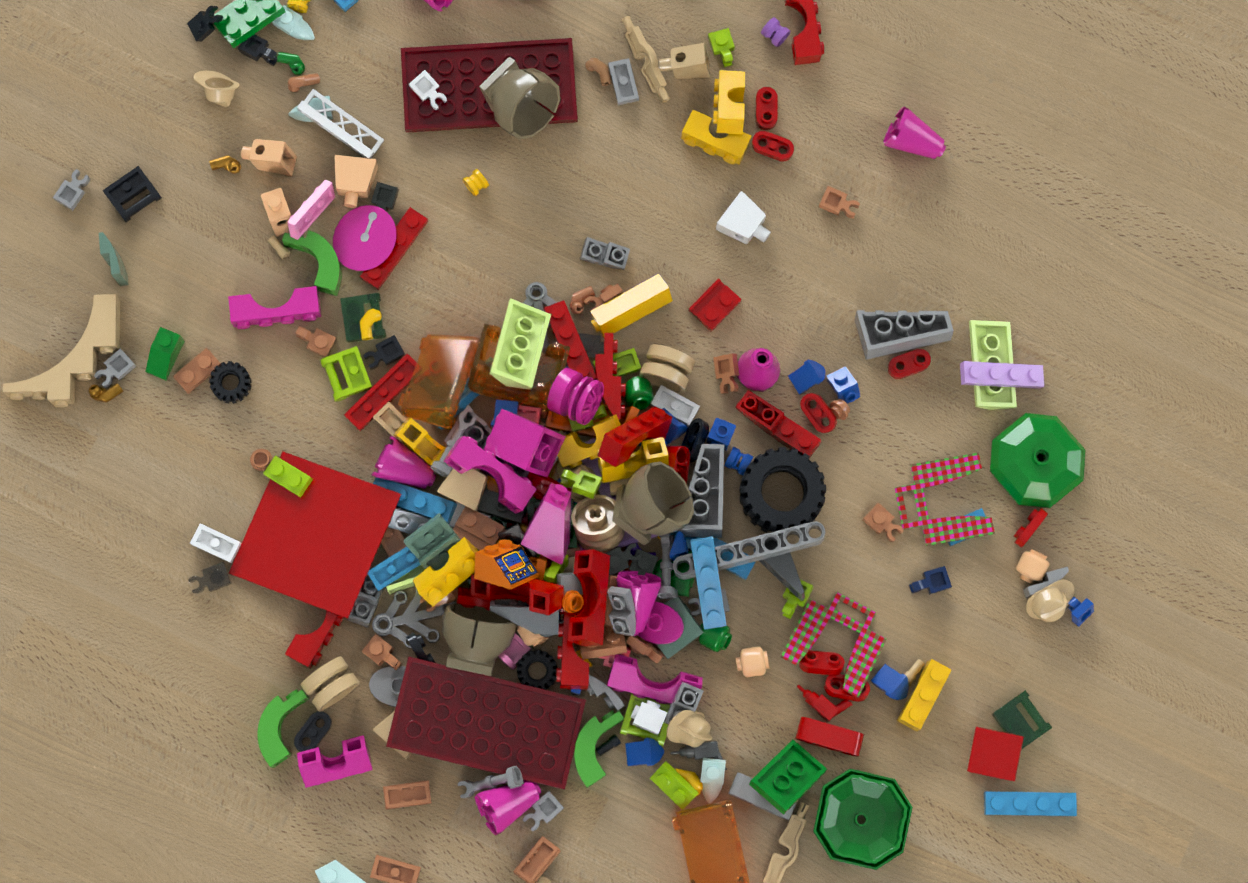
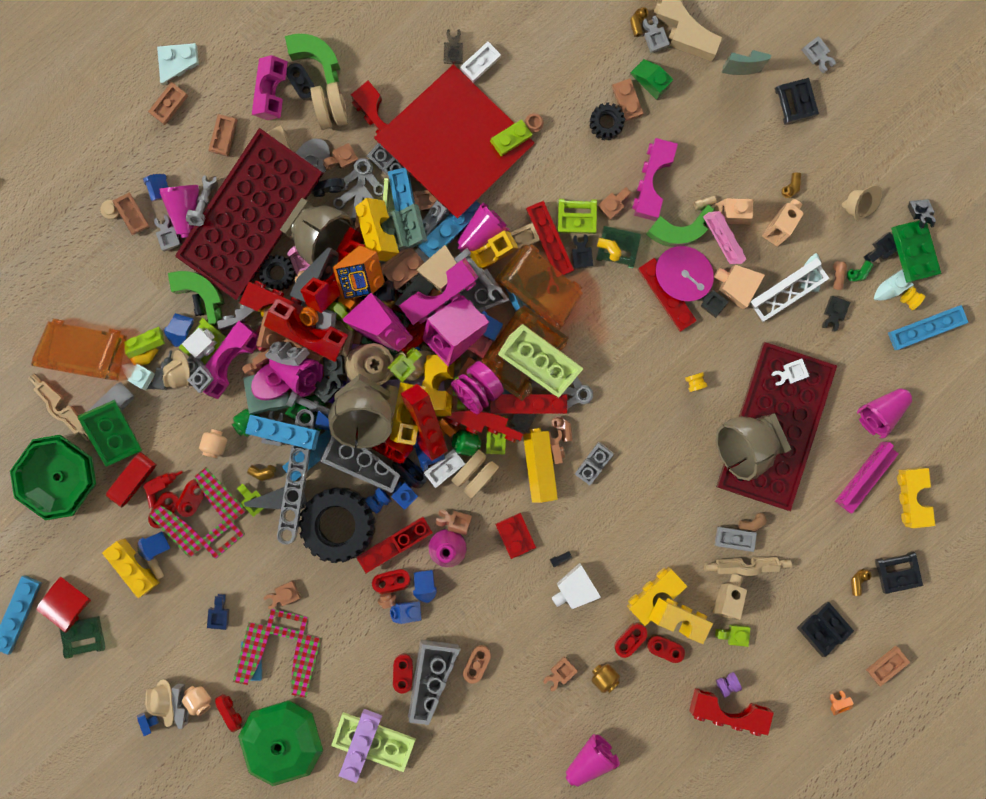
camera: 115 degrees right, 10 degrees up
none -> blue tile [143,174,168,201]
none -> pearl gold arm [247,465,277,481]
none -> nougat plate [463,645,491,684]
none -> black piece [550,551,572,567]
none -> pearl gold head [591,664,620,694]
none -> pearl dark grey plate [822,296,851,332]

